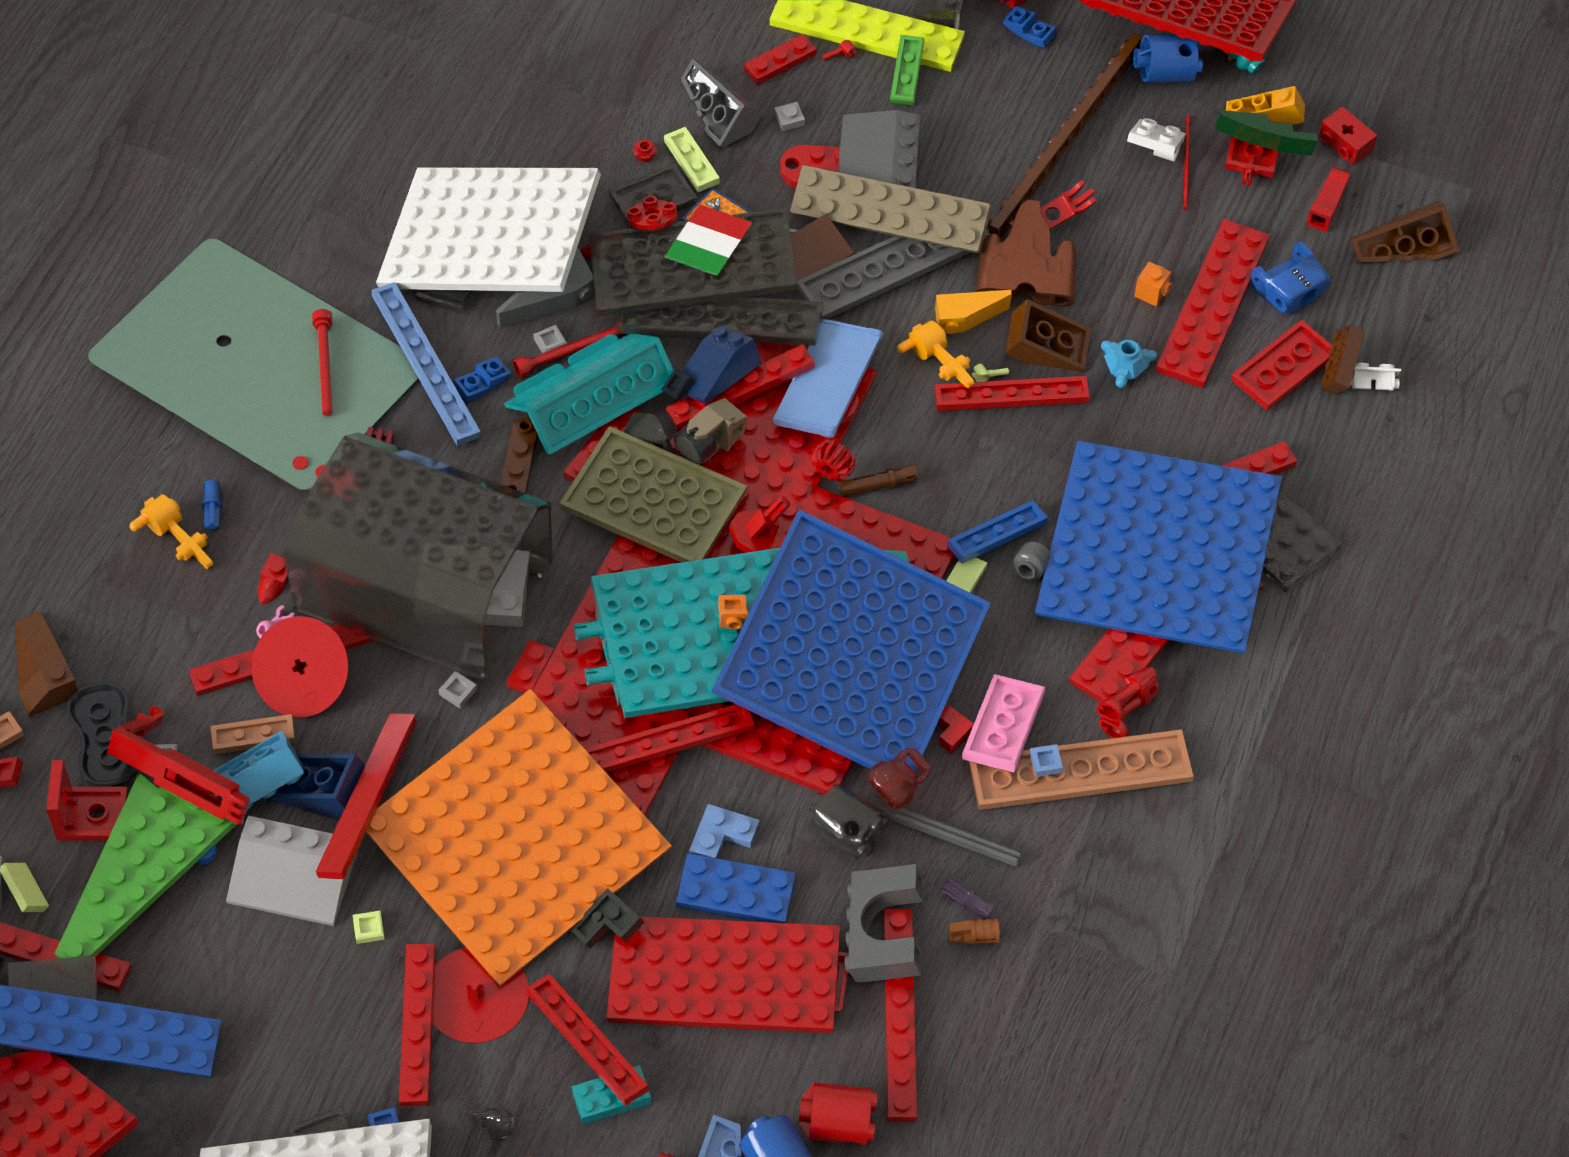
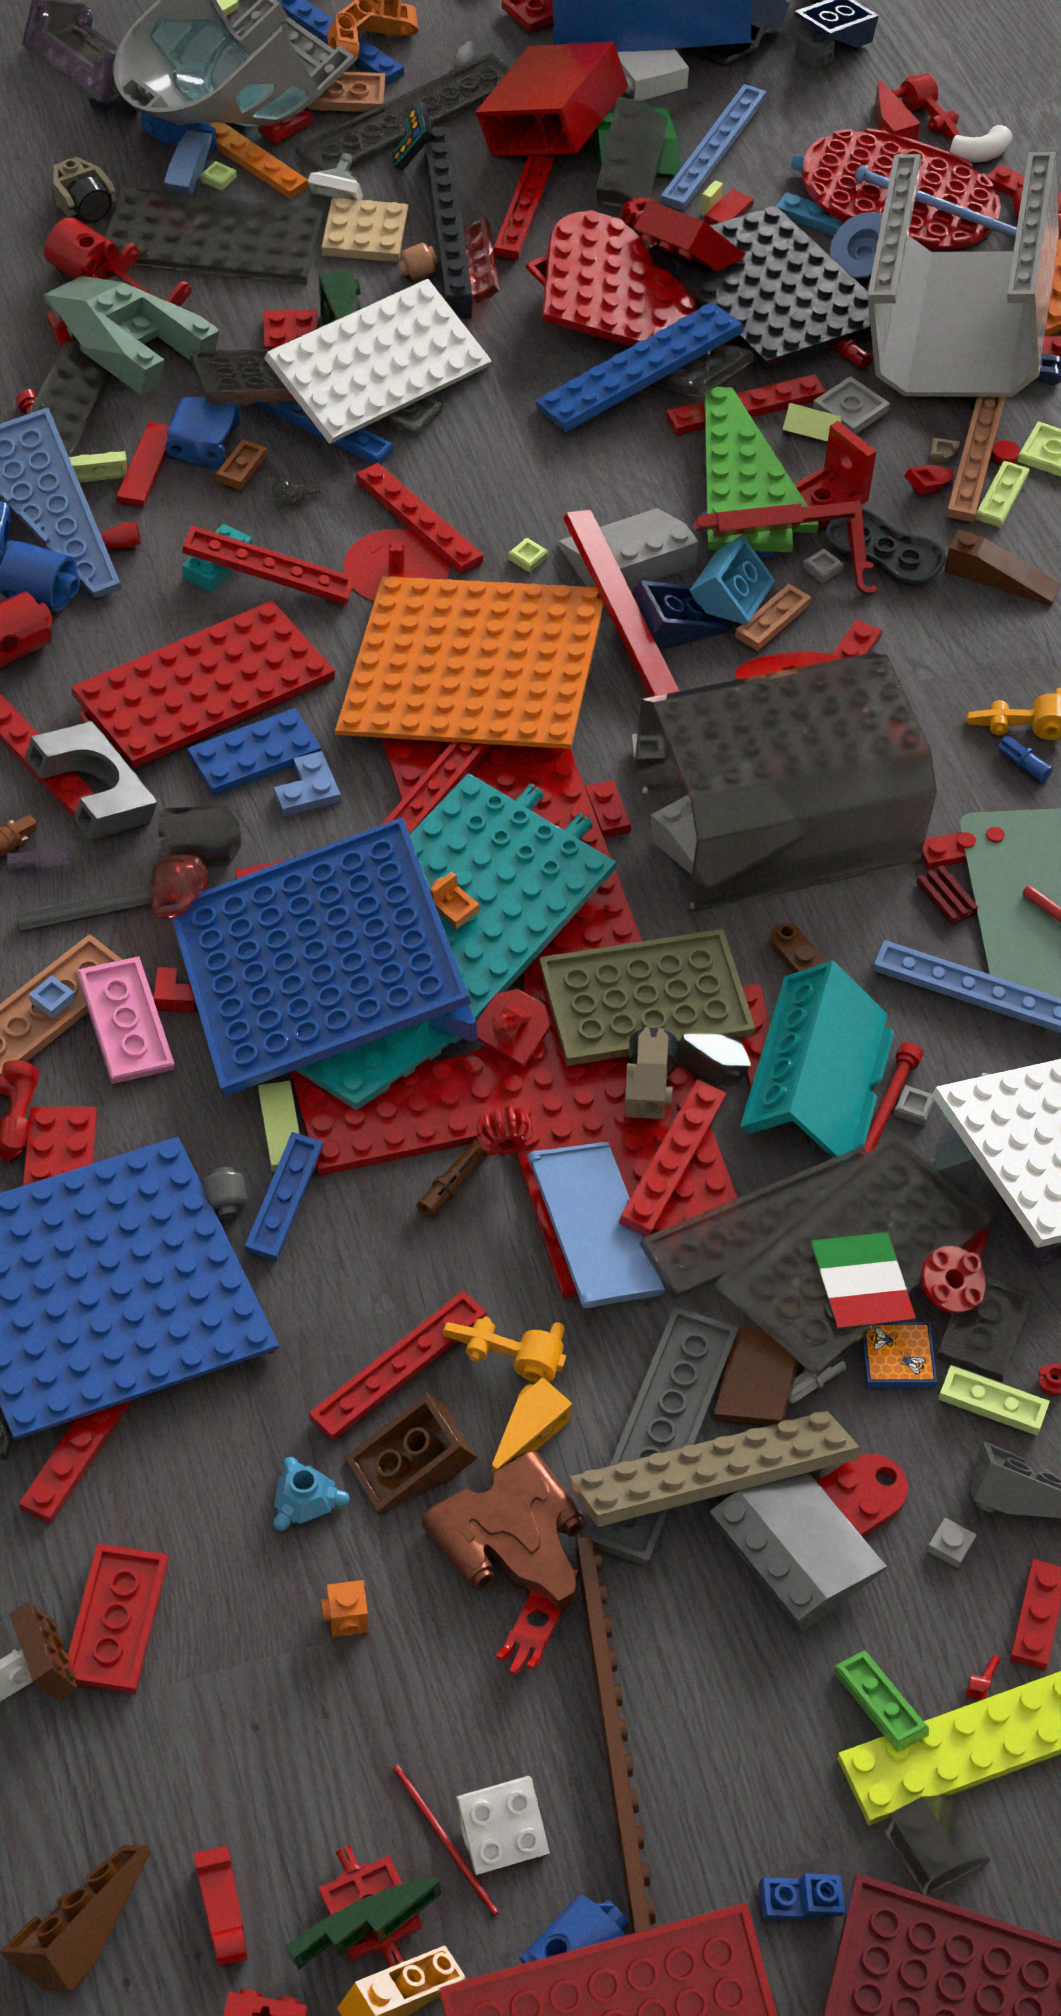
camera: 140 degrees right, 5 degrees down
blue slope [453,356,511,403] -> none
pearl dark grey plate [570,888,645,949] -> none
black tile [661,369,695,402] -> none
dark blue slope [682,326,762,404] -> none
yellowish green hand [972,364,1009,382] -> none
red plate [1156,219,1270,388] -> none
blue piece [1250,241,1331,315] -> none

